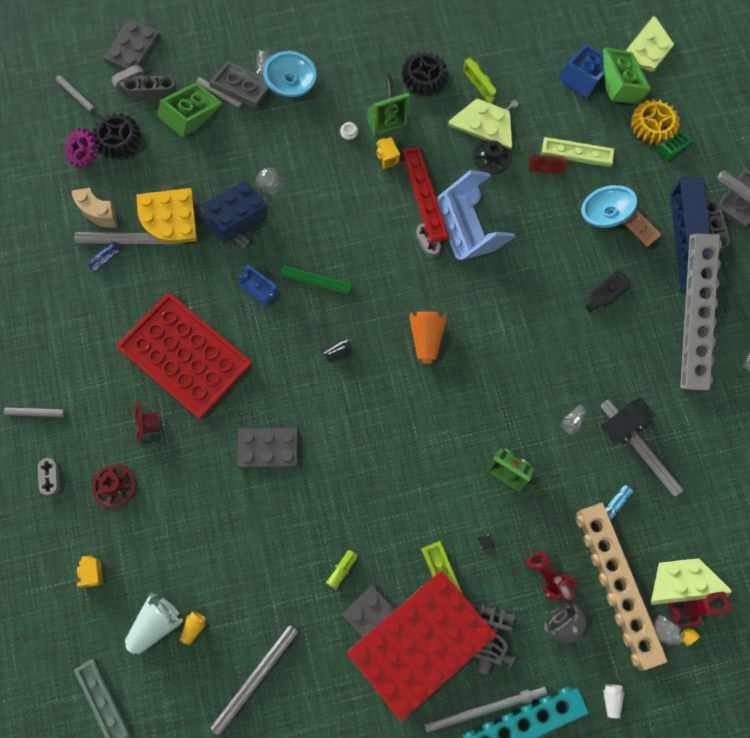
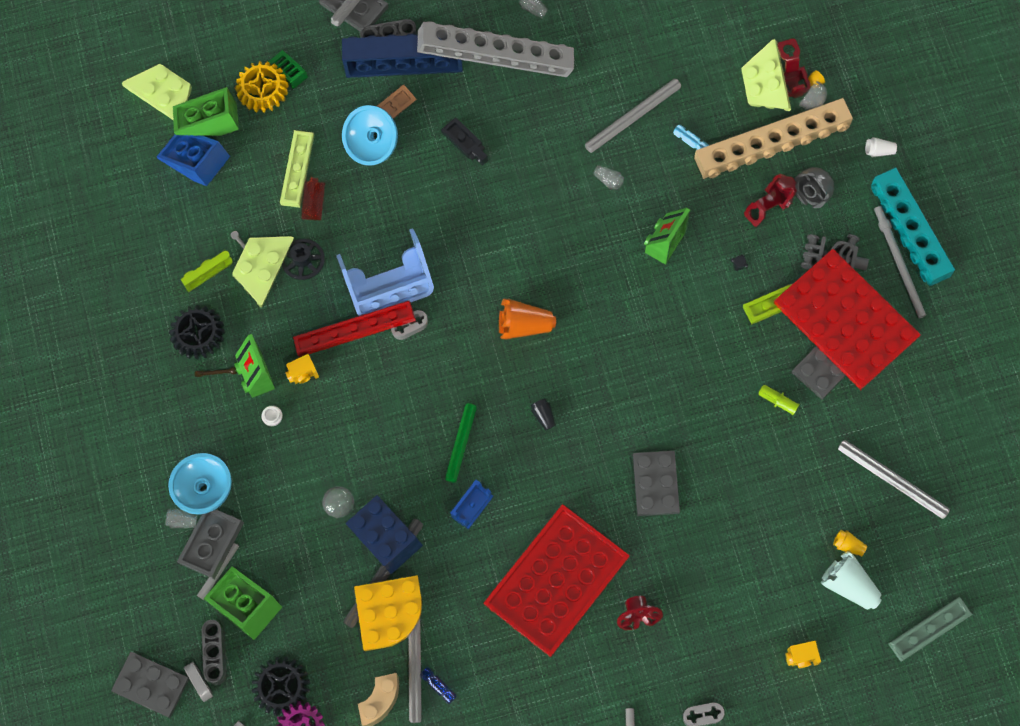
camera: 85 degrees left, 0 degrees up
dark red wheel [92,464,136,507] -> none
black brick [600,397,656,445] -> none

